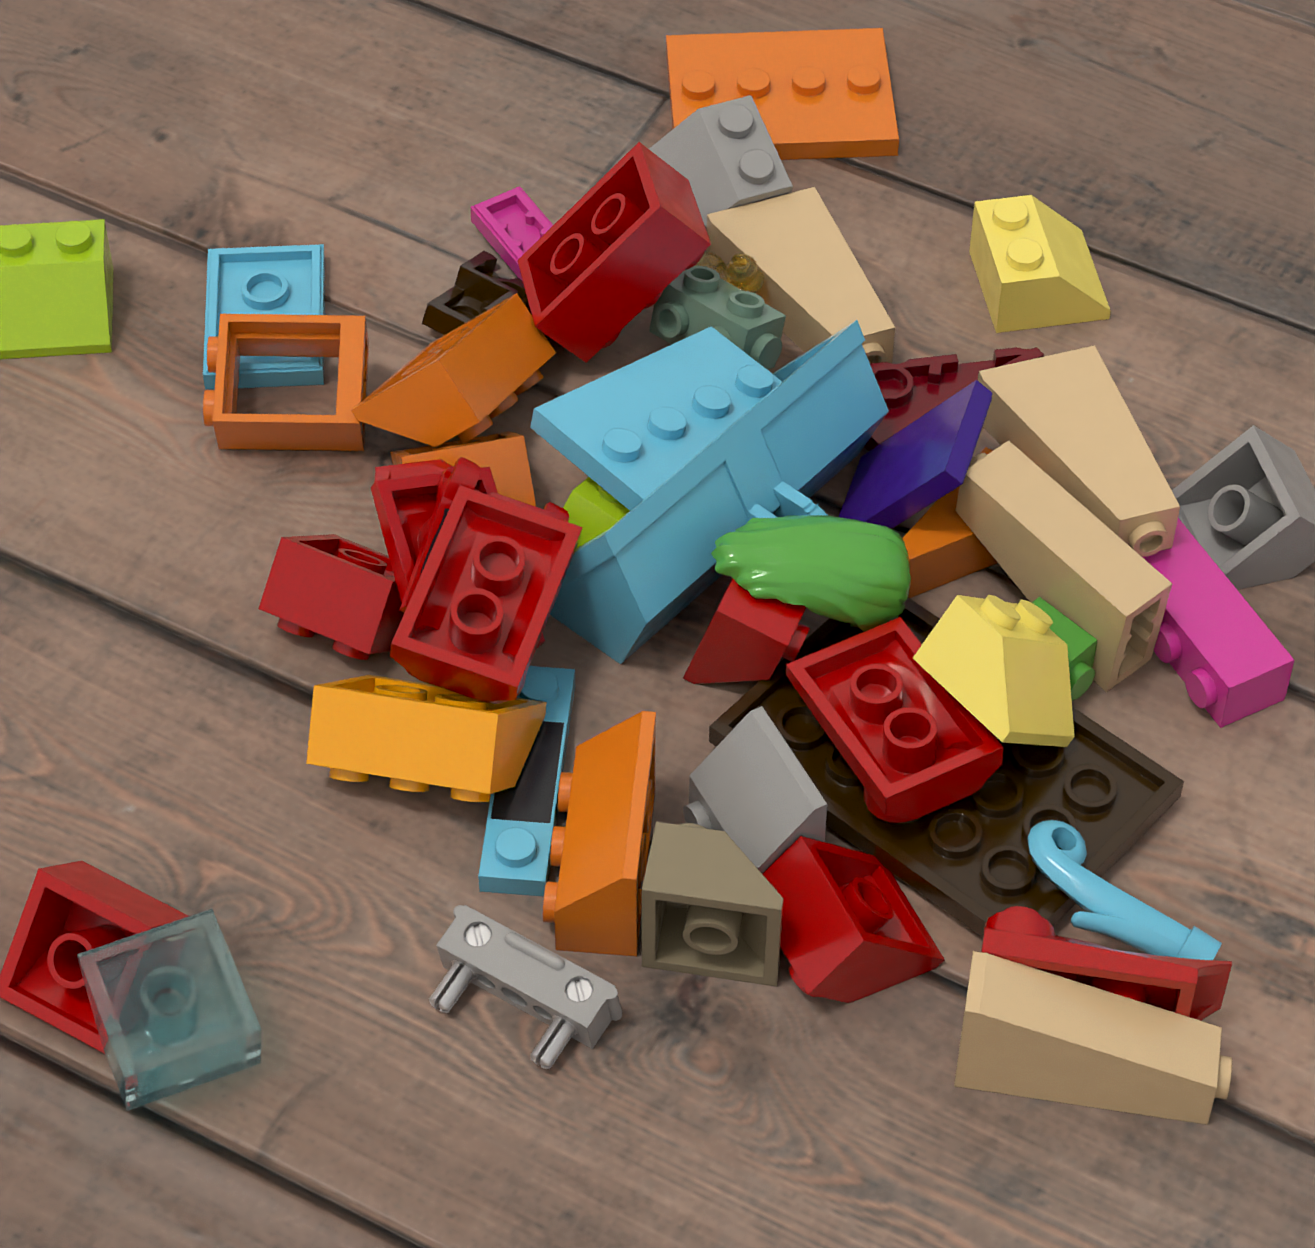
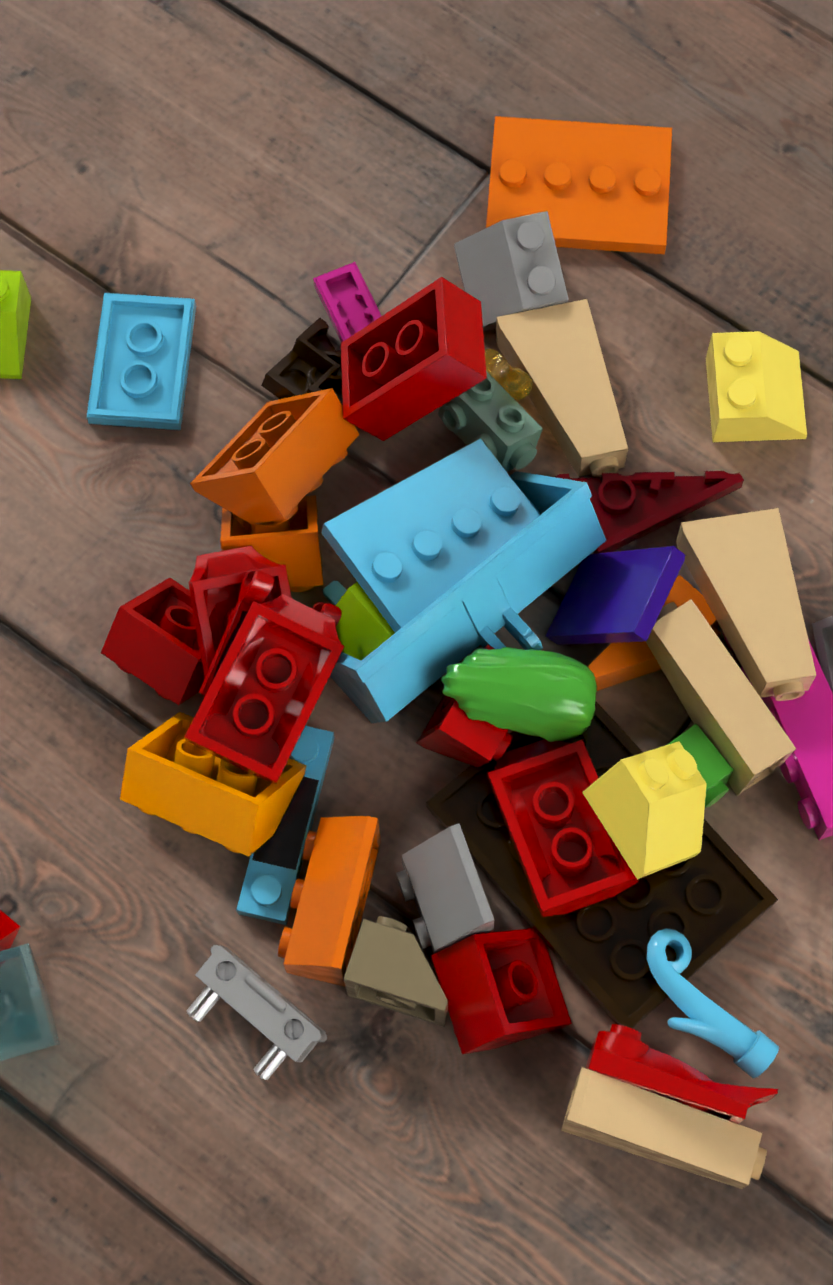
camera: 10 degrees right, 20 degrees up
orange window [203,314,369,451] -> none

